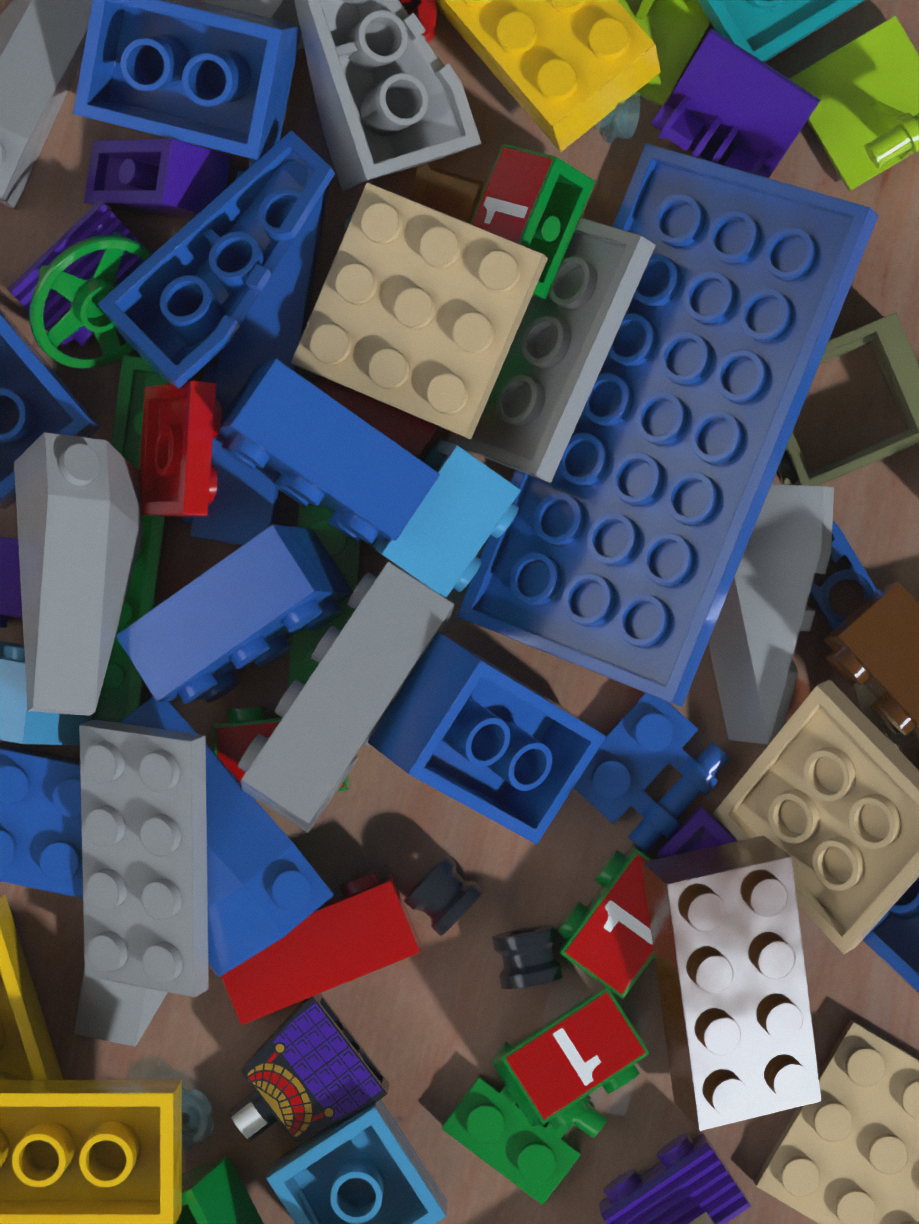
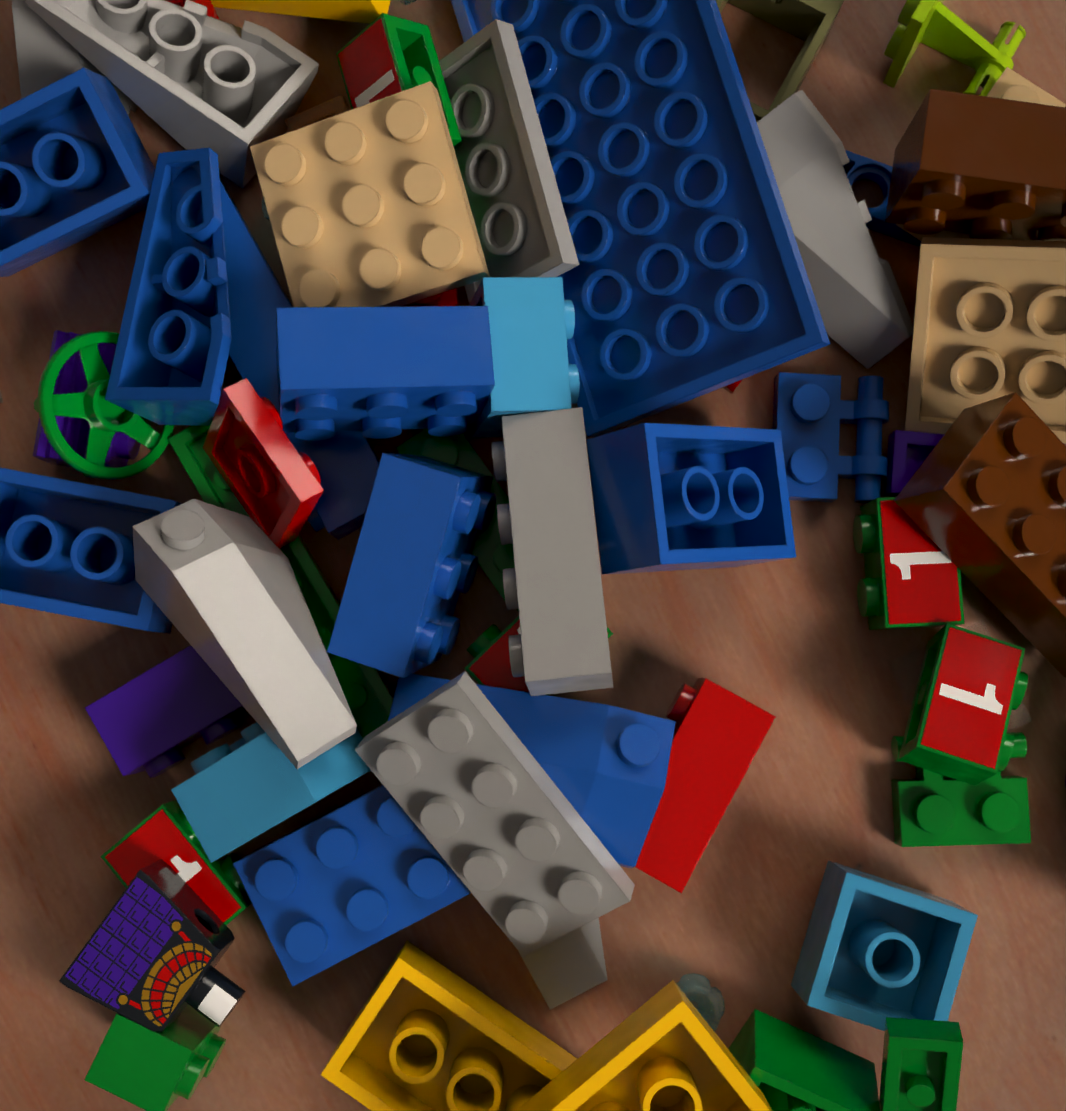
camera: 35 degrees left, 5 degrees down
dark purple slope [84,139,231,219] -> none
torso [229,993,390,1143] -> none
black wheel [404,855,484,936] -> none
black wheel [492,925,563,989] -> none

